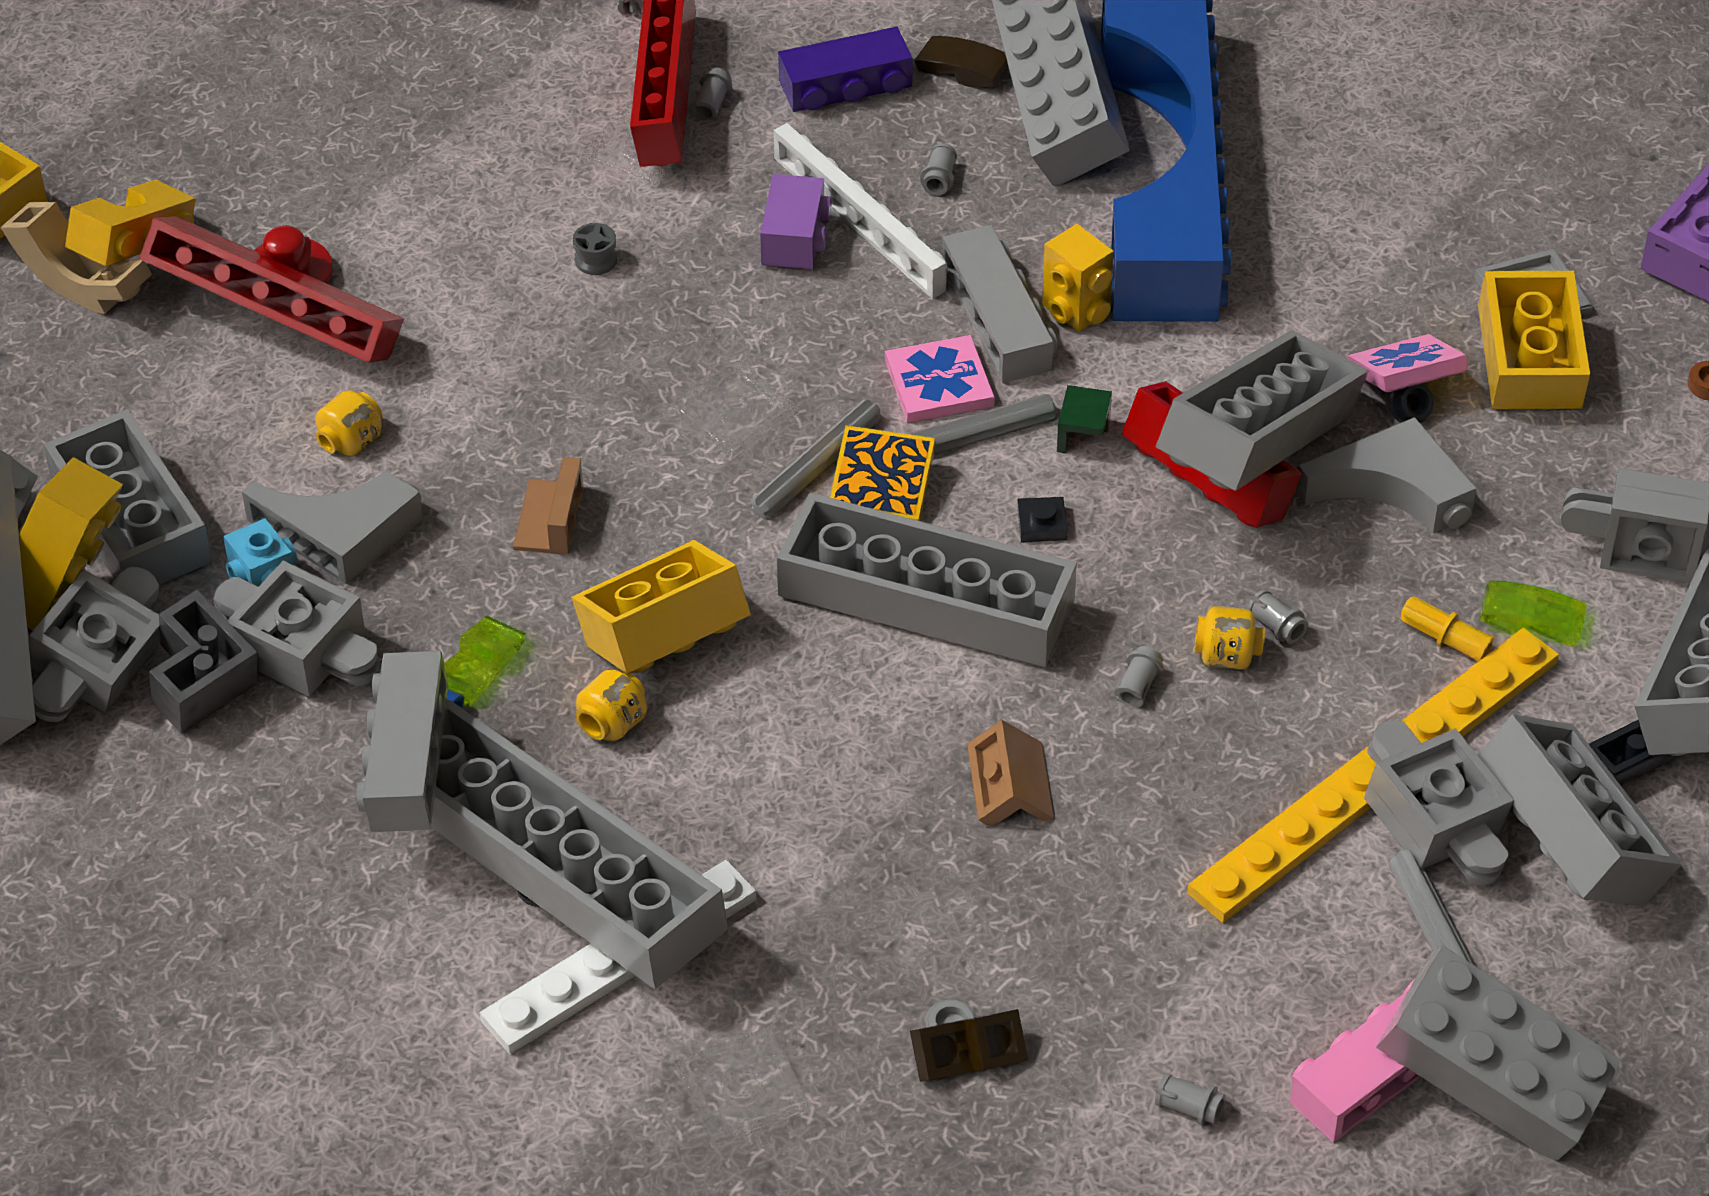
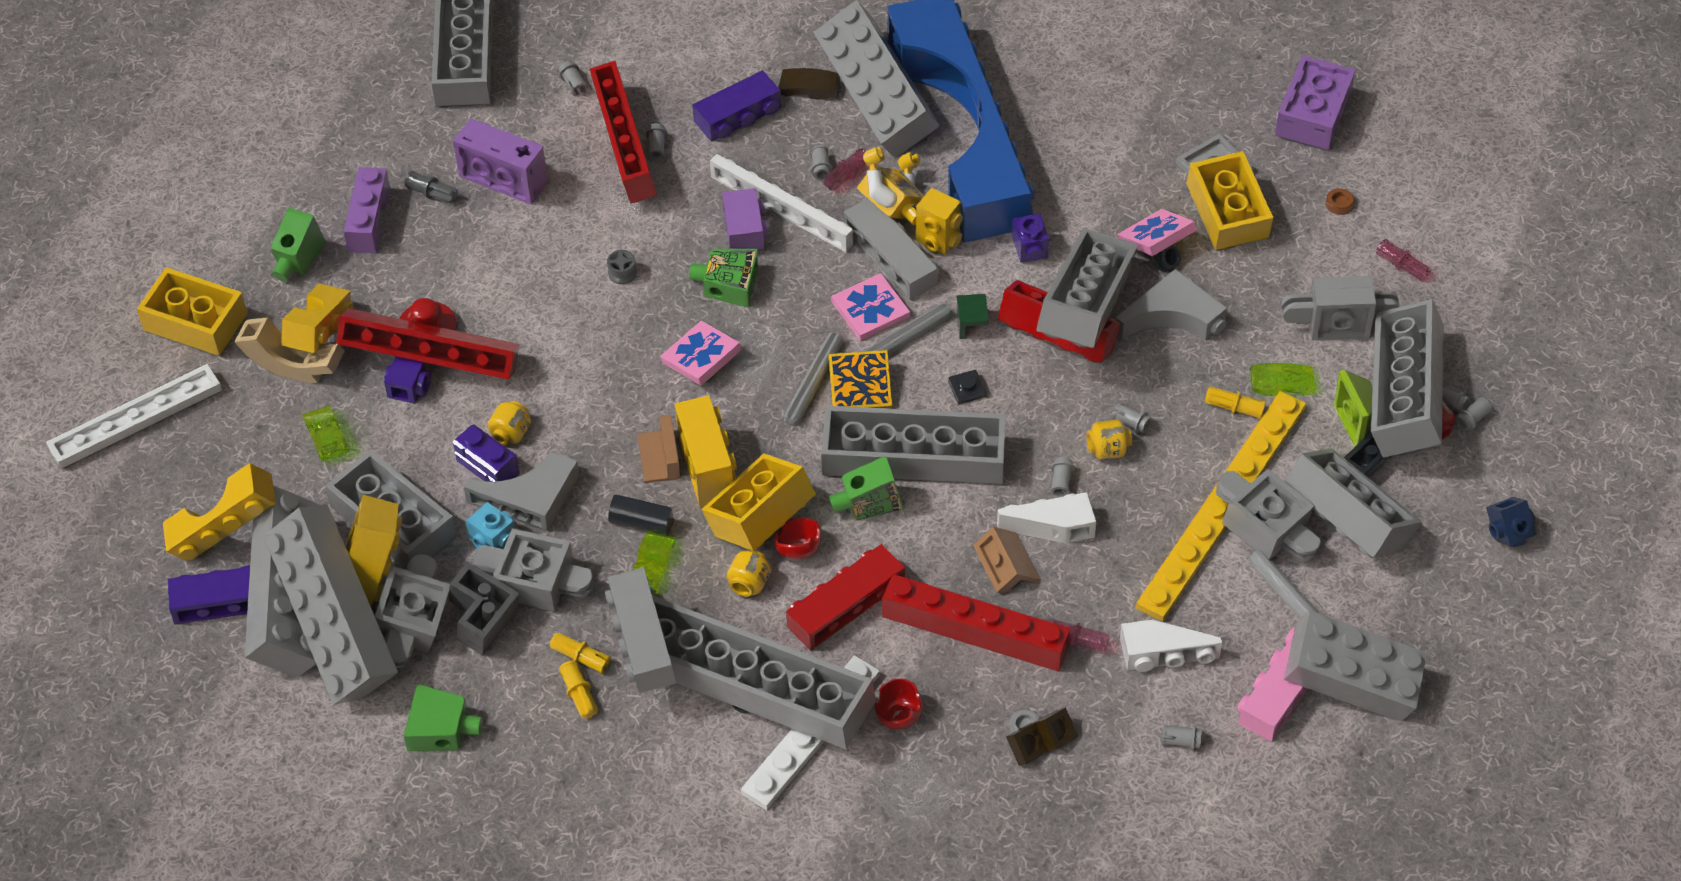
camera: 15 degrees left, 5 degrees up
none -> bright green torso [271,208,326,282]
none -> clear neon green slope [302,405,350,462]
none -> medium lavender arch [344,167,391,254]
none -> dark purple brick [384,356,431,404]
none -> dark grey axle [404,171,458,203]
none -> bright green torso [404,685,483,751]
none -> medium lavender piece [453,118,548,205]
none -> dark purple brick [453,424,520,482]
none -> yellow axle [549,633,611,675]
none -> yellow axle [559,660,598,719]
none -> black brick [608,494,674,537]
none -> bright pink tile [660,321,742,386]
none -> yellow brick [674,395,737,507]
none -> bright green torso [689,249,759,308]
none -> red hair [774,518,821,560]
none -> red brick [786,544,905,651]
none -> clear pink axle [823,148,866,191]
none -> bright green torso [829,456,904,520]
none -> torso [857,147,924,225]
none -> red hair [874,678,923,730]
none -> red brick [882,574,1070,672]
none -> white slope [997,492,1096,543]
none -> dark purple brick [1012,214,1049,263]
none -> clear pink axle [1049,618,1109,652]
none -> white slope [1120,620,1222,672]
none -> lime slope [1333,370,1373,447]

